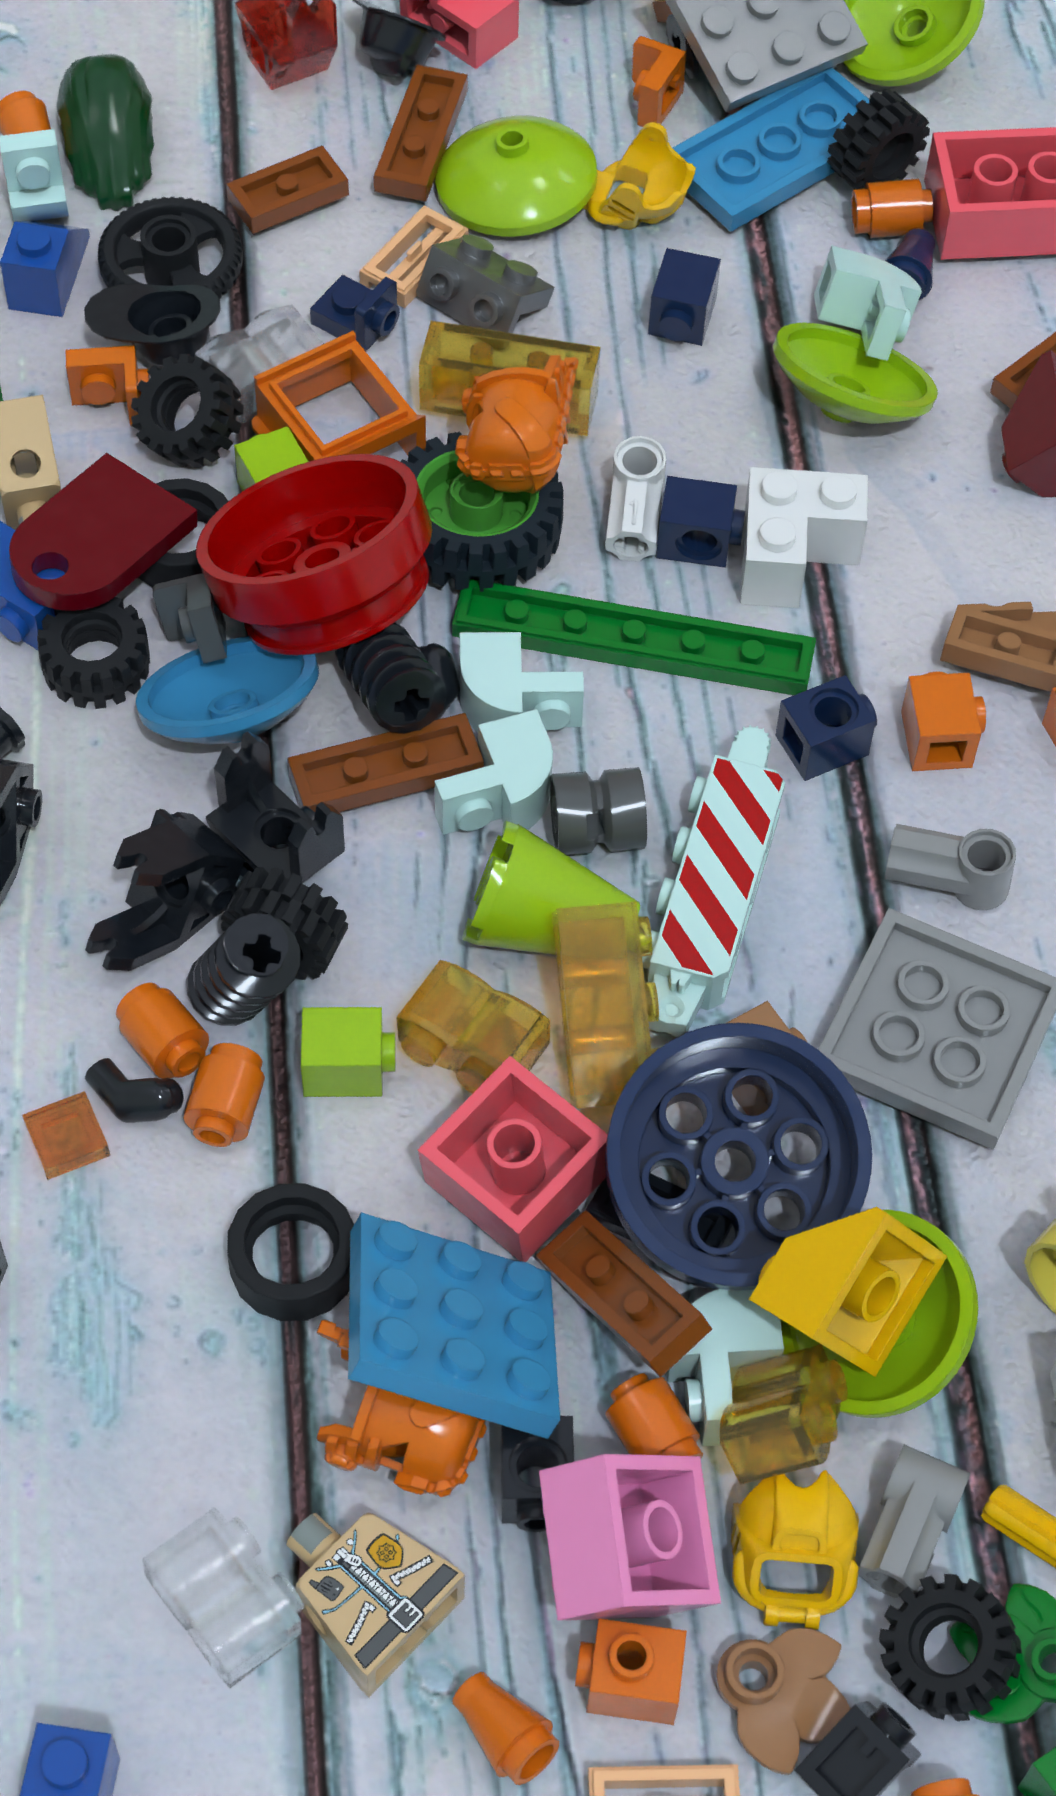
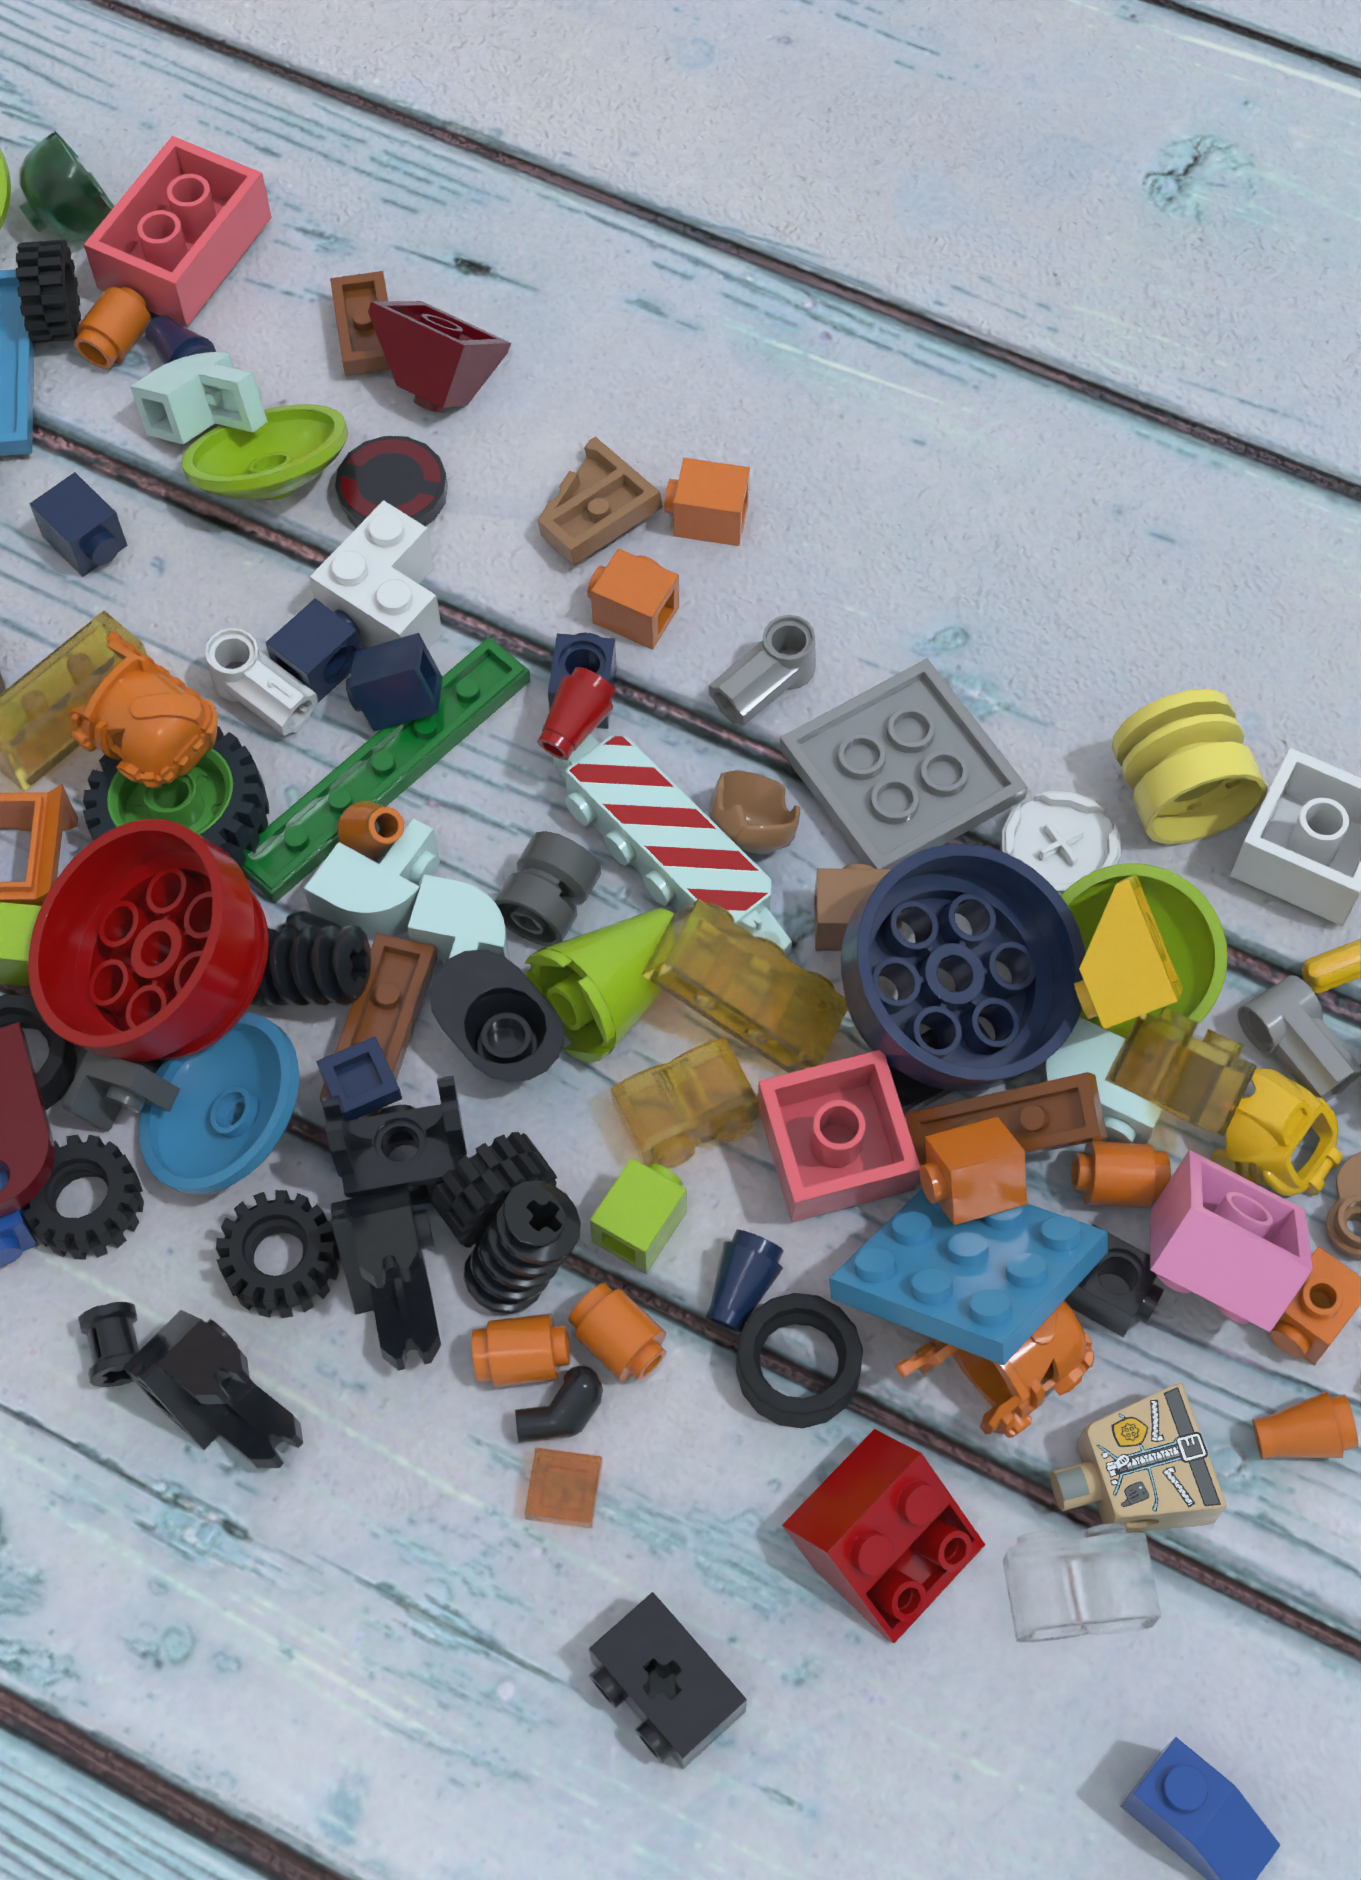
camera: 55 degrees left, 5 degrees up
none -> clear green cylinder [19,130,114,242]
none -> black tyre [216,1190,340,1318]
none -> dark blue plate [316,1036,402,1120]
none -> black tile [335,436,448,528]
none -> orange cone [338,801,404,860]
none -> dark blue brick [346,633,443,731]
none -> black piece [430,950,564,1083]
none -> red cone [537,667,616,760]
none -> dark blue cone [705,1229,784,1333]
none -> medium nougat hair [709,770,801,855]
none -> red slope [781,1429,986,1644]
none -> orange brick [919,1116,1027,1225]
none -> white tile [1000,791,1121,896]

